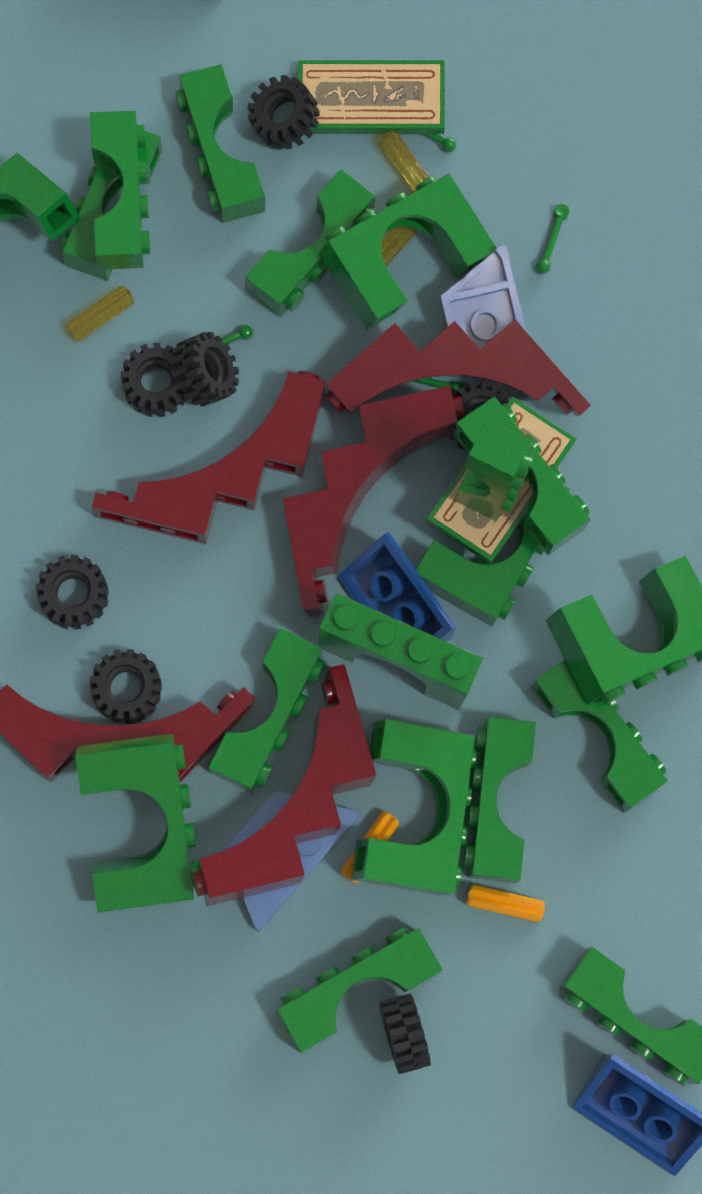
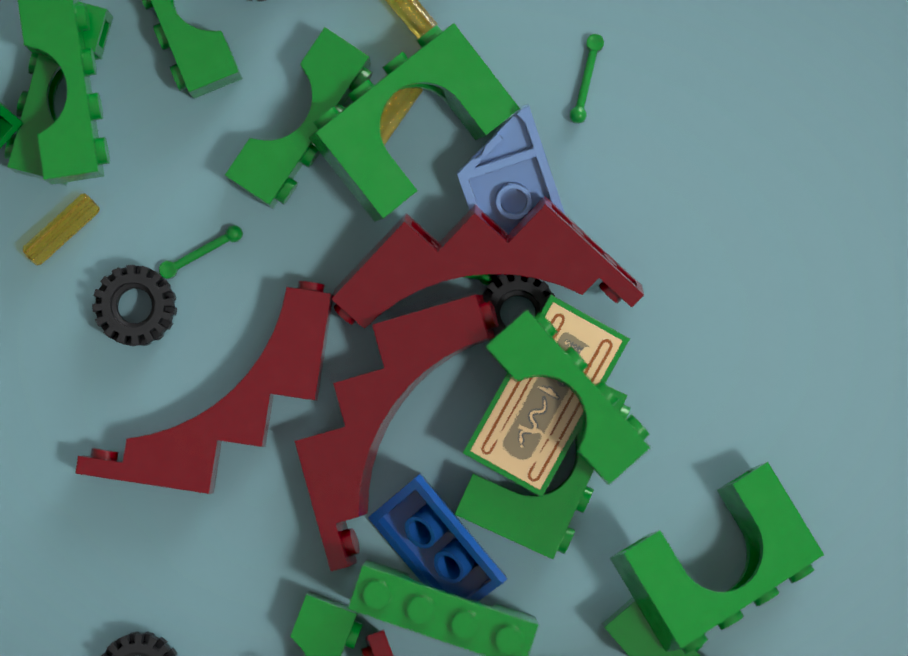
camera: 10 degrees right, 10 degrees up
black tyre [36,555,109,630] -> none
black tyre [171,332,239,407] -> none
green arch [454,419,533,521] -> none

